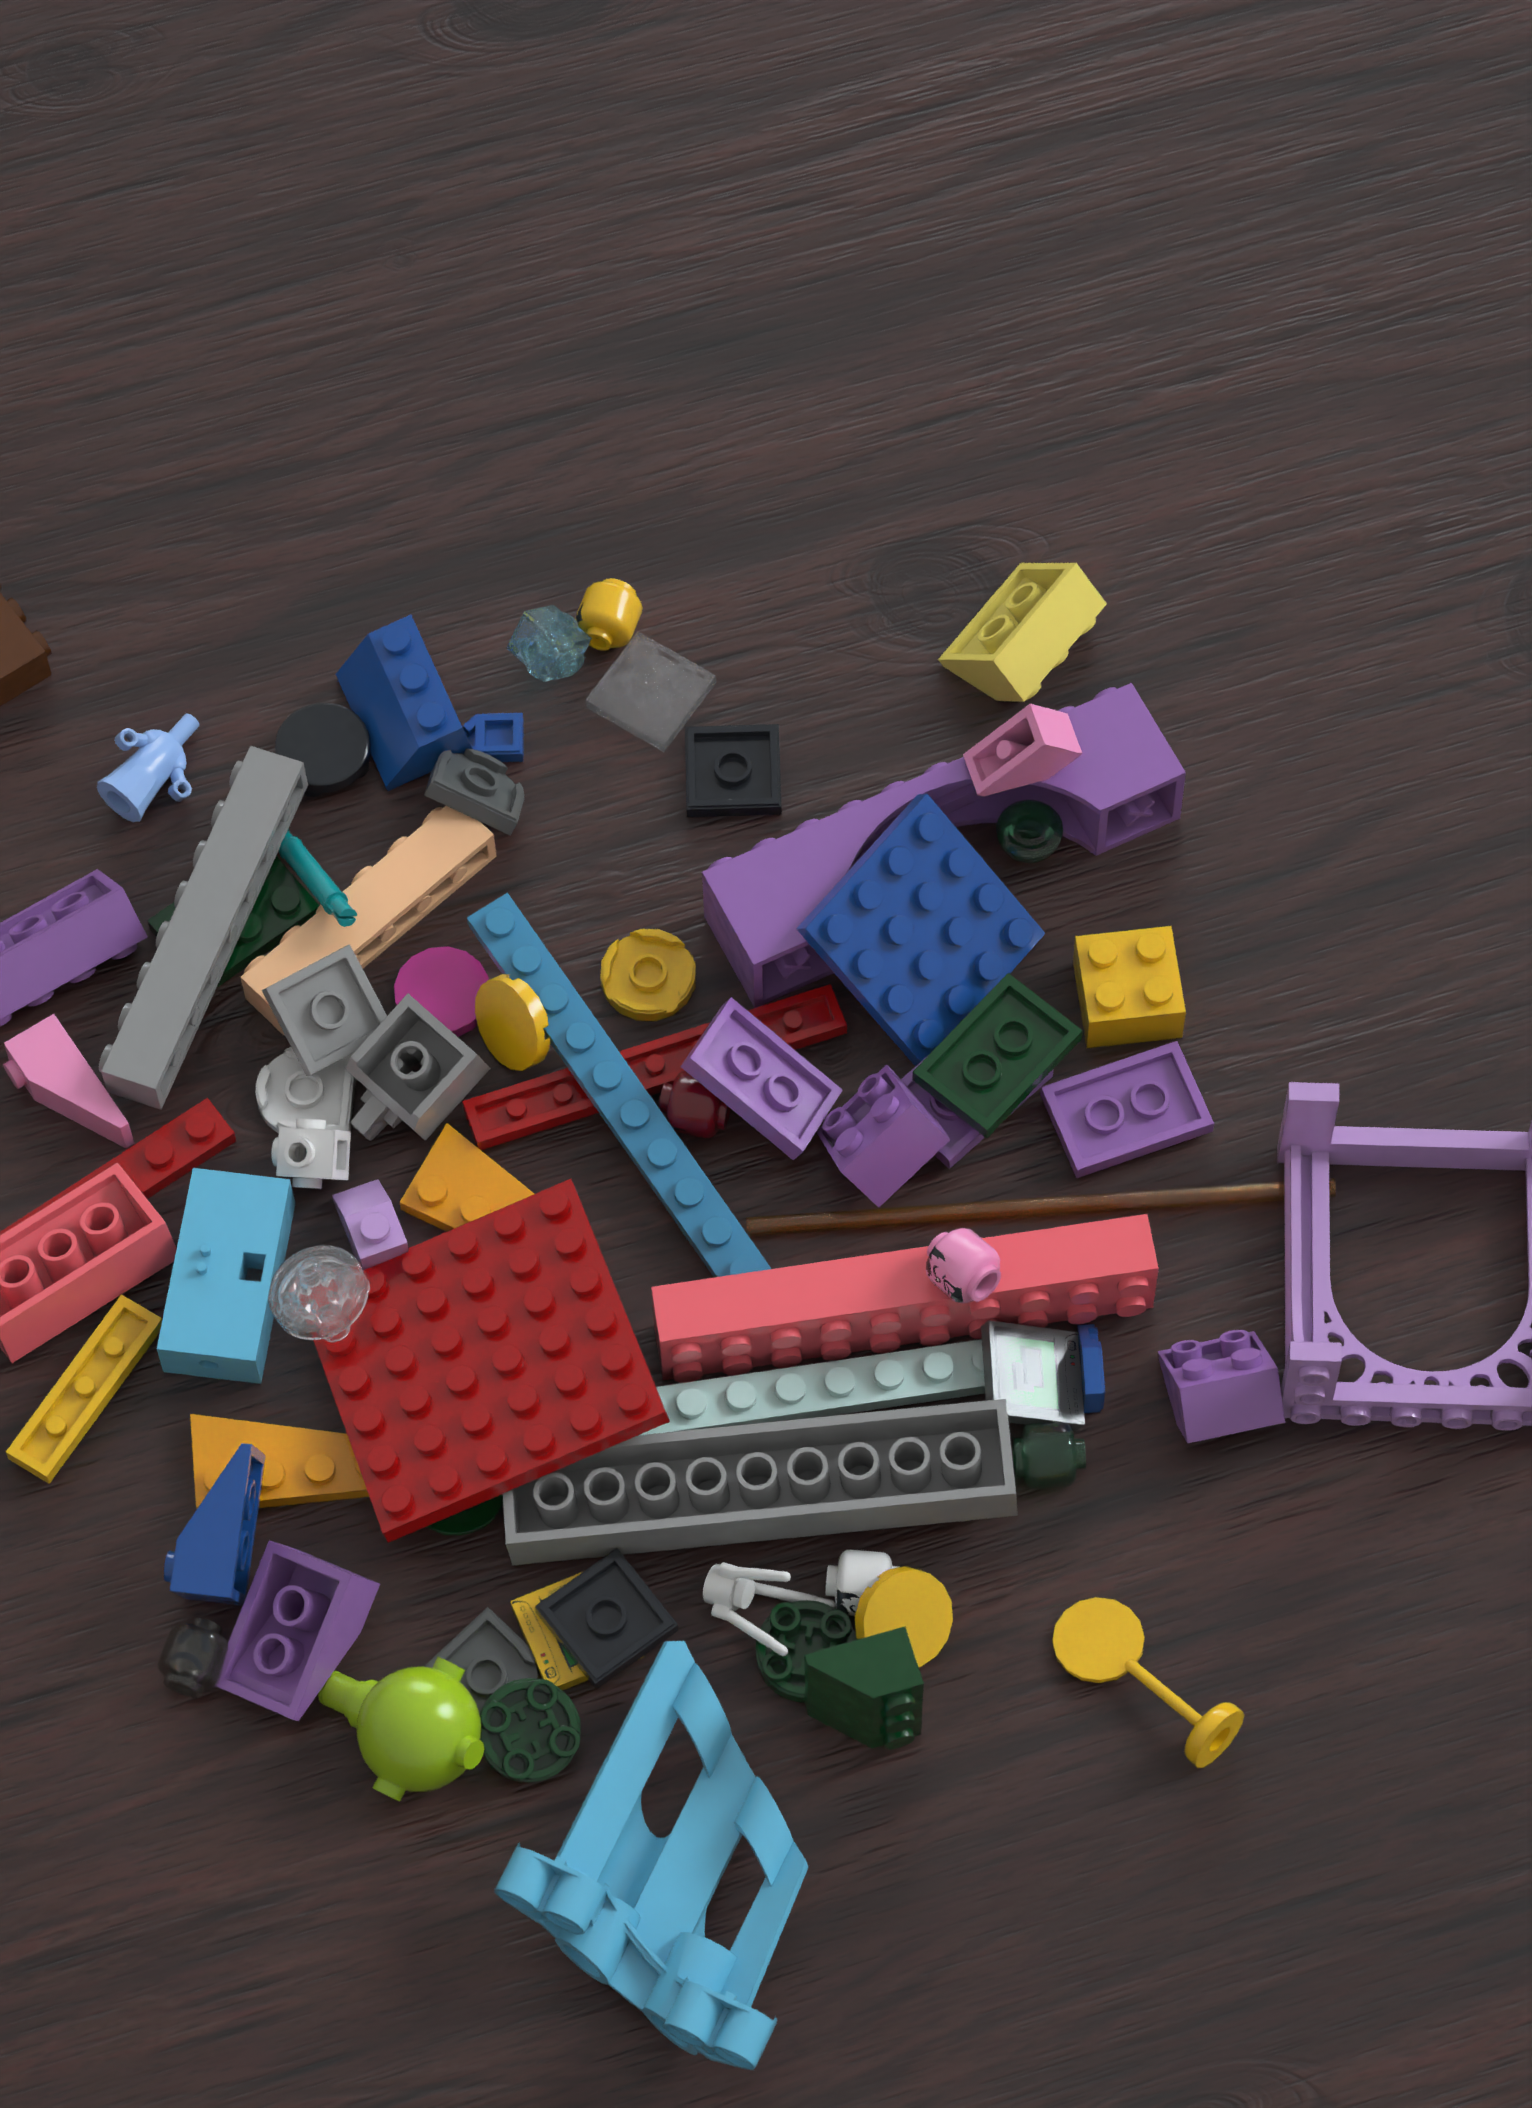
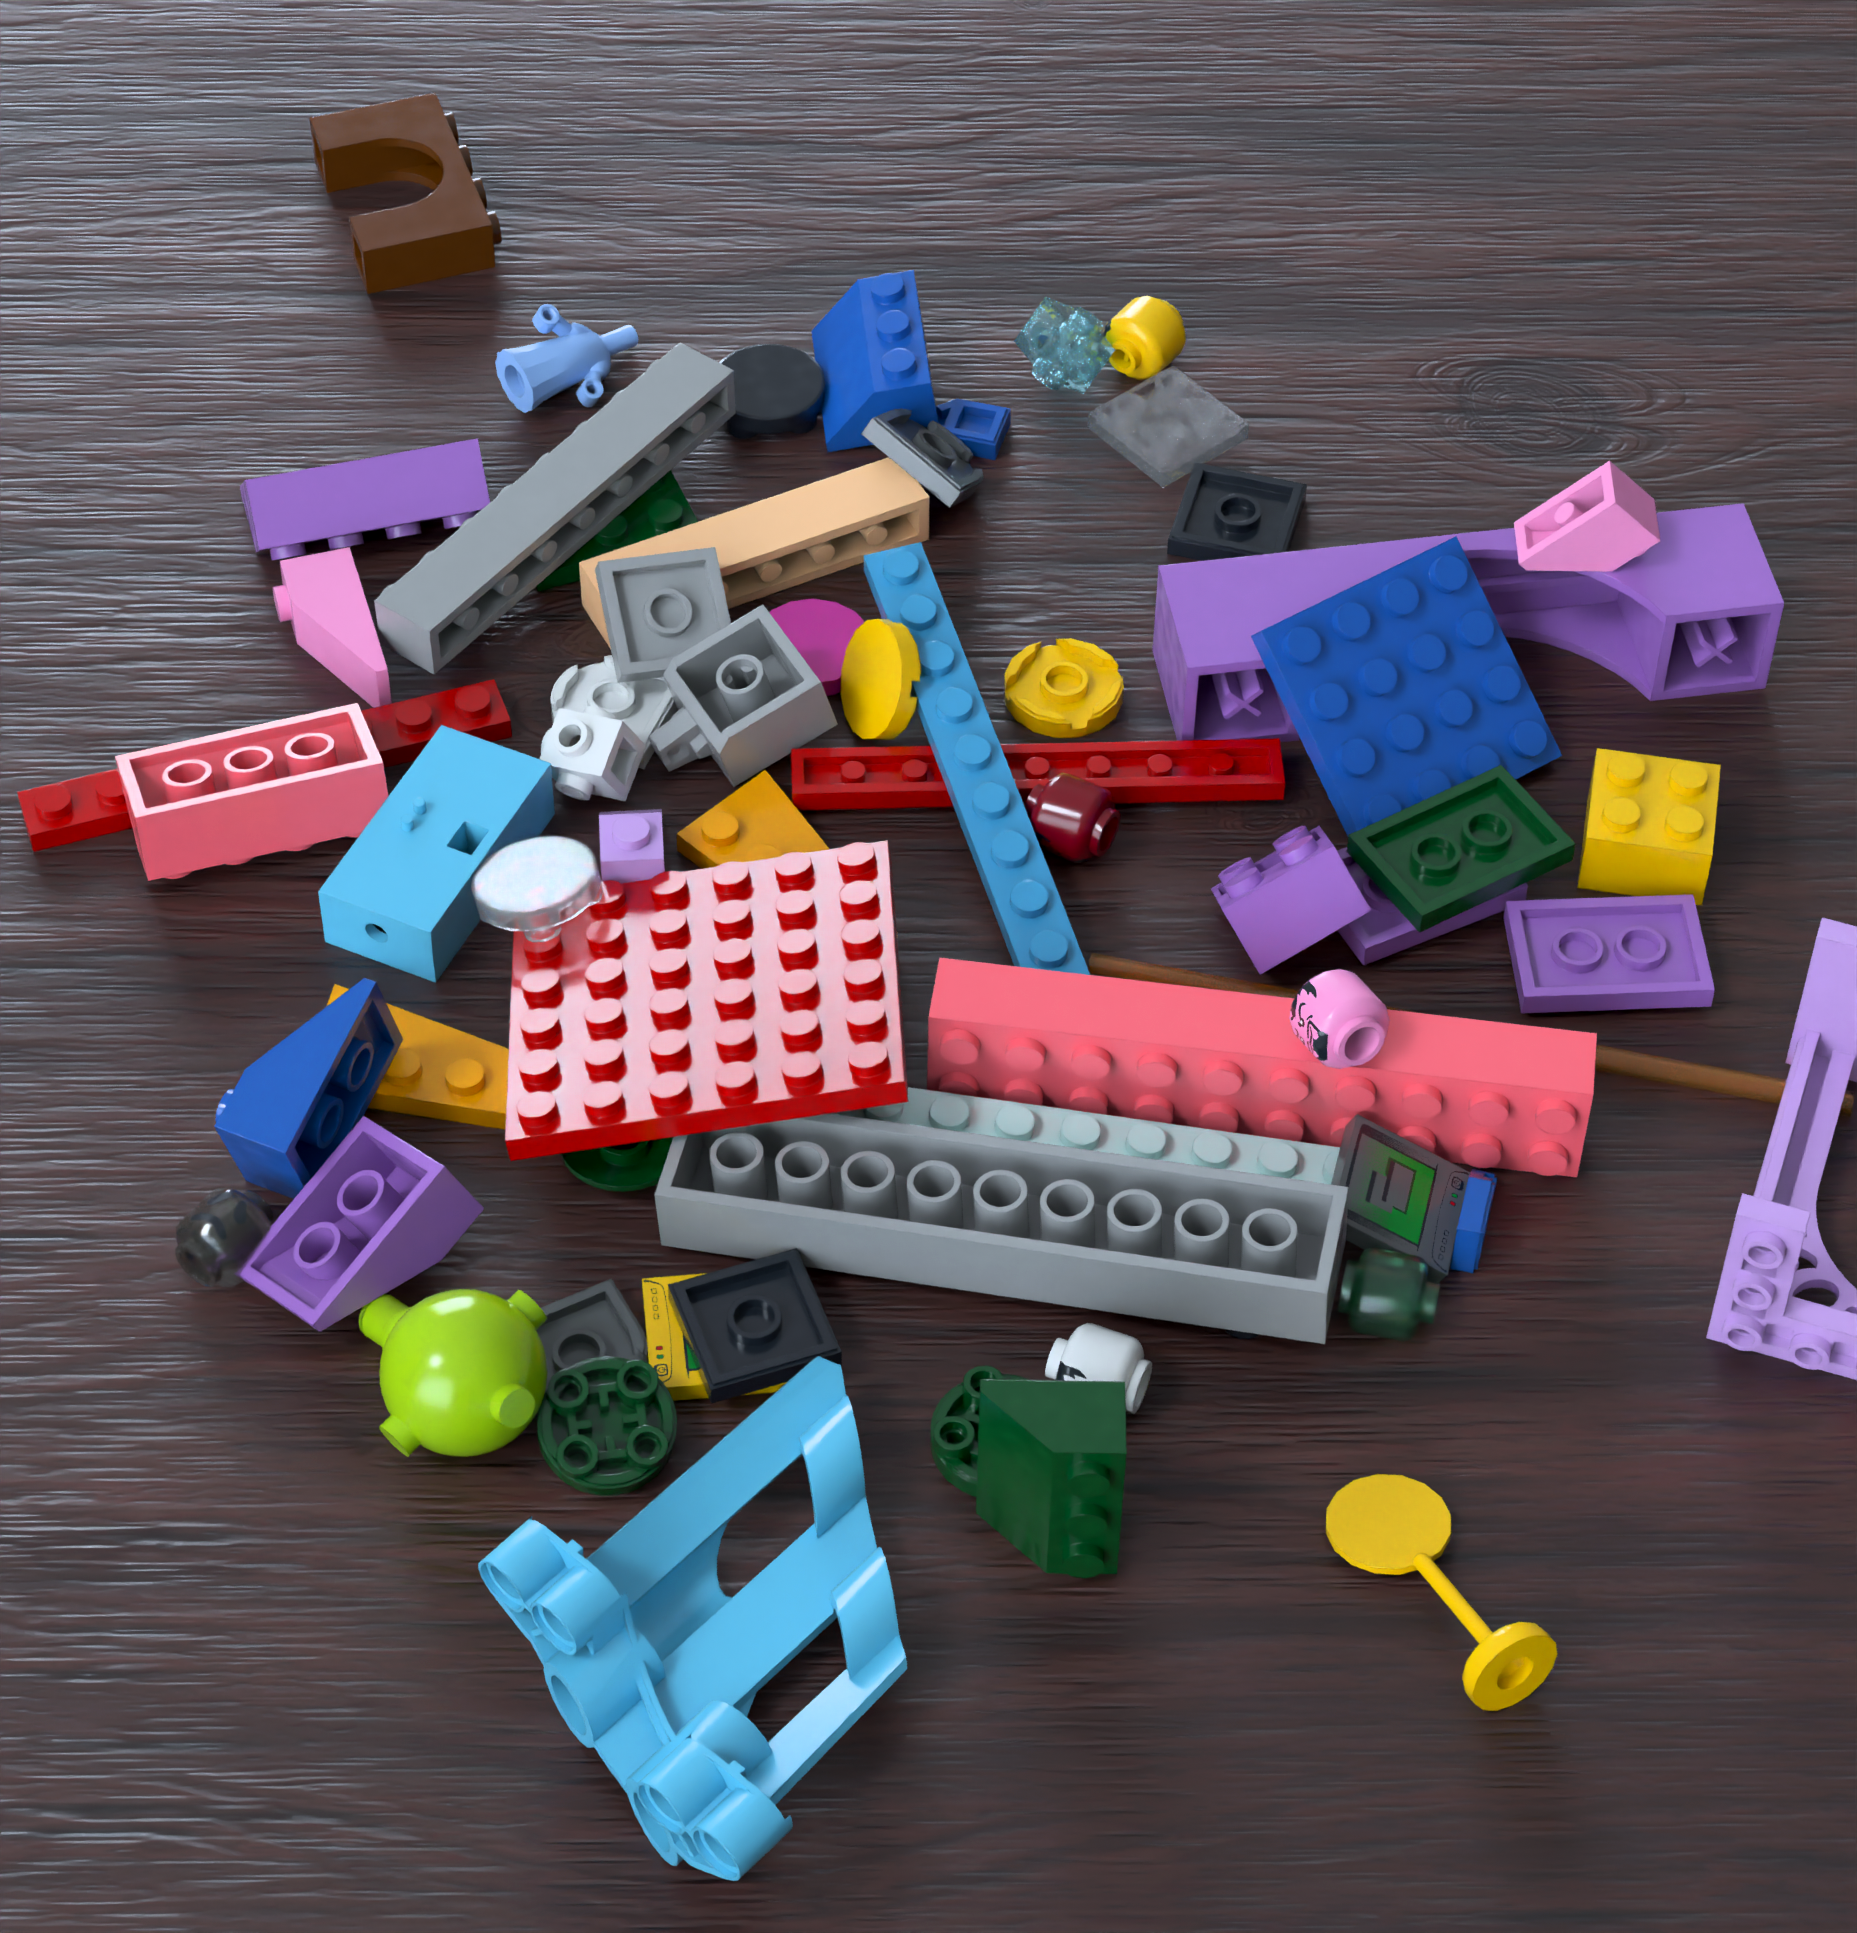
camera: 15 degrees right, 15 degrees down
yellow plate [6,1294,162,1484] -> none
teal piece [278,829,357,927] -> none
medium lavender plate [681,997,842,1160] -> none
white plant [703,1562,835,1656] -> none
yellow tile [855,1566,953,1667] -> none
light yellow slope [938,563,1107,702] -> none
clear green brick [996,800,1063,864] -> none
medium lavender slope [1158,1330,1285,1443] -> none

